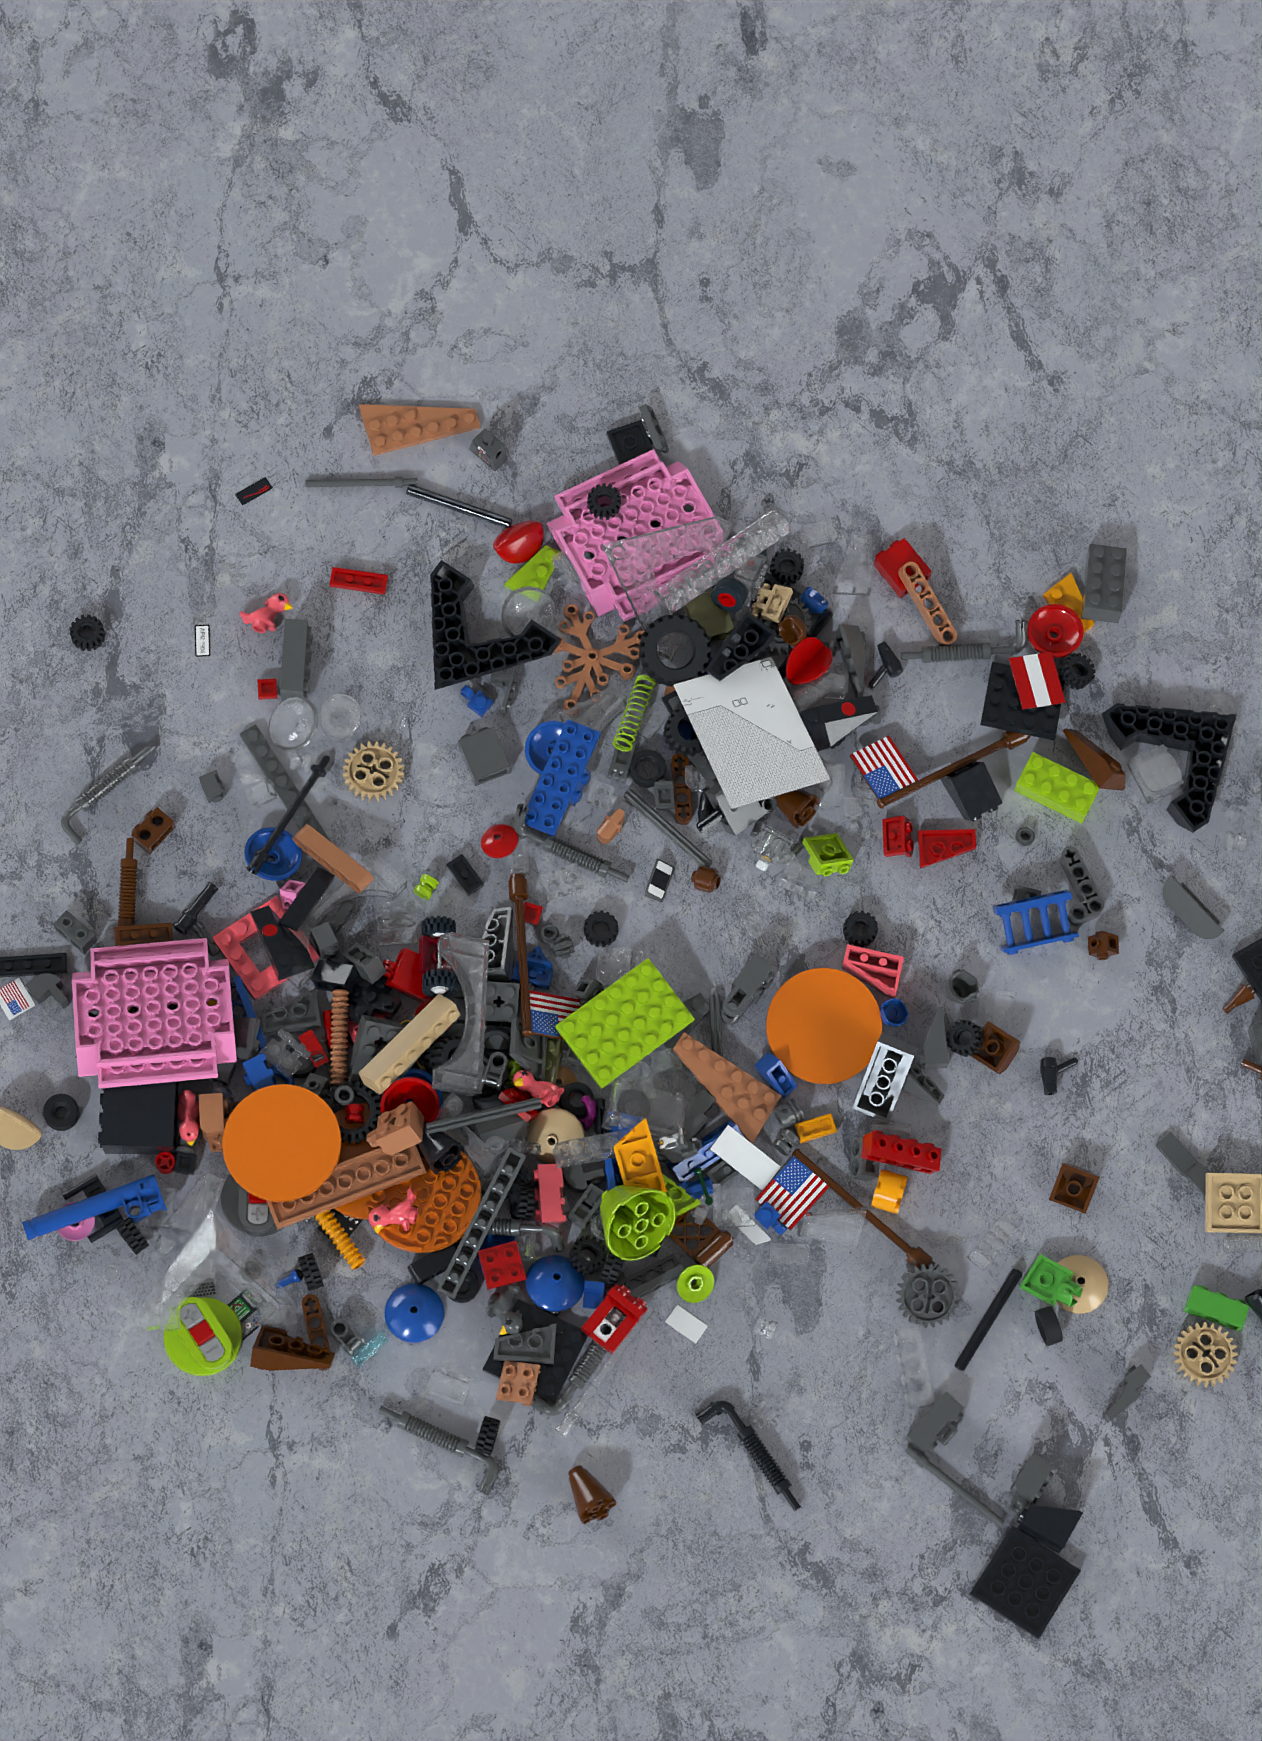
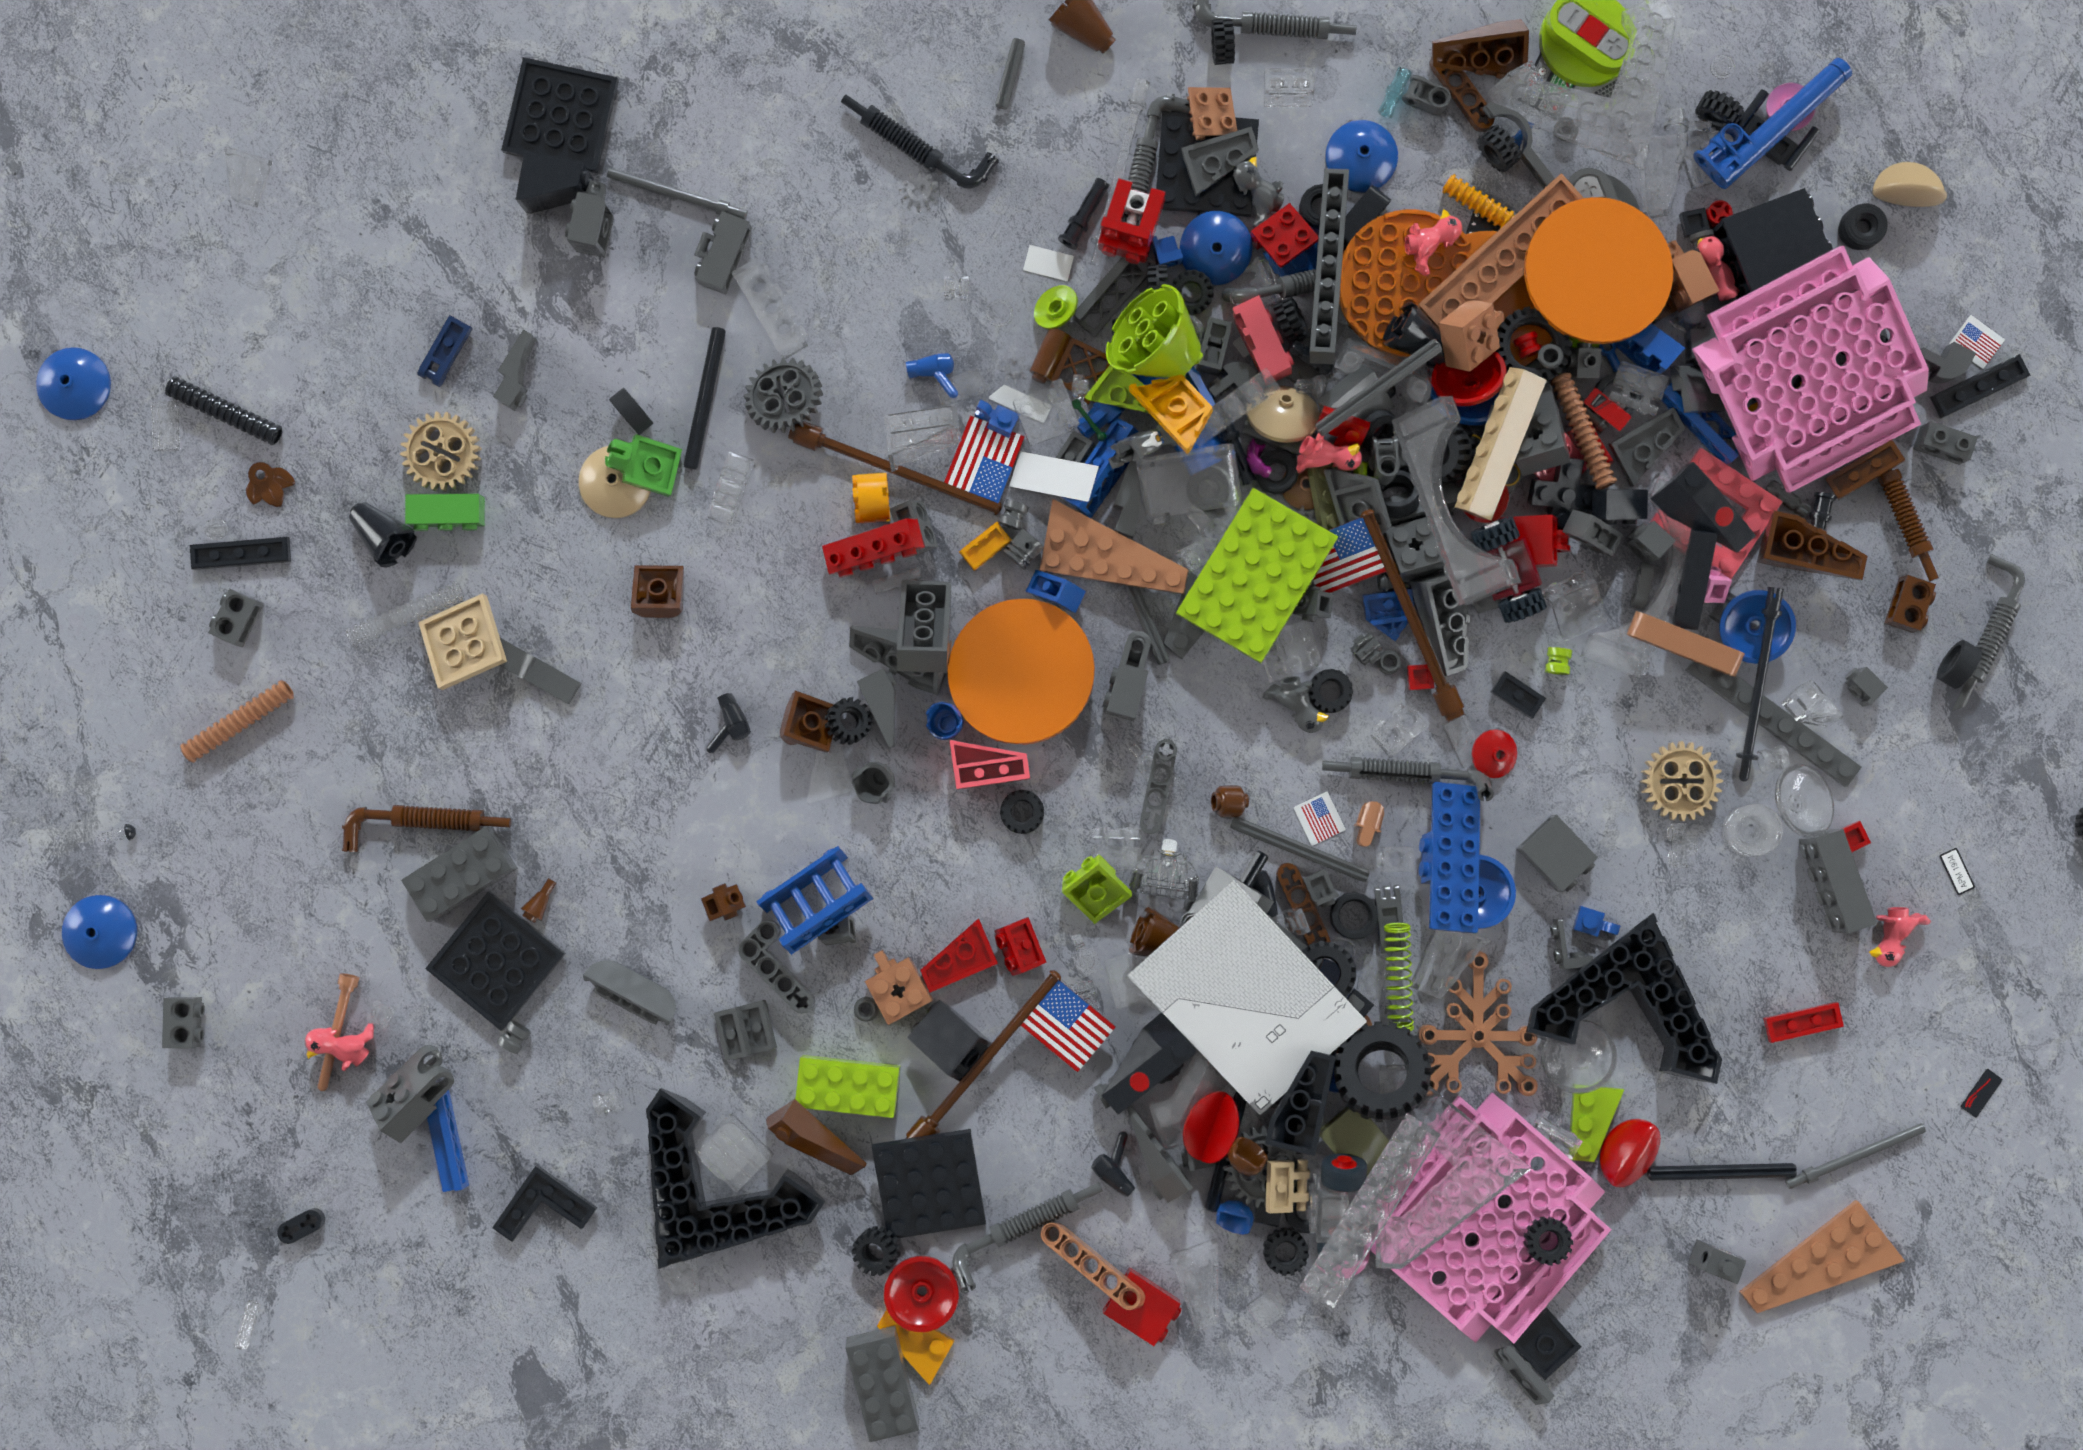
camera: 165 degrees right, 15 degrees up
slope [644,858,675,902] -> none
red sticker [1009,652,1066,709] -> none
none -> dark blue plate [417,315,473,387]
none -> dark grey slope [714,1000,777,1061]
none -> nougat hinge [864,950,933,1025]
none -> blue piece [906,353,958,398]
none -> dark grey axle [995,38,1025,110]
none -> black pin [1058,178,1110,250]
none -> dark grey beam [1140,739,1177,834]
none -> dark grey animal [1263,676,1329,733]
none -> sticker [1294,792,1346,846]
none -> dark grey piece [1482,102,1555,189]
none -> reddish brown wedge [1757,510,1868,580]
none -> black tyre [1937,640,1982,689]

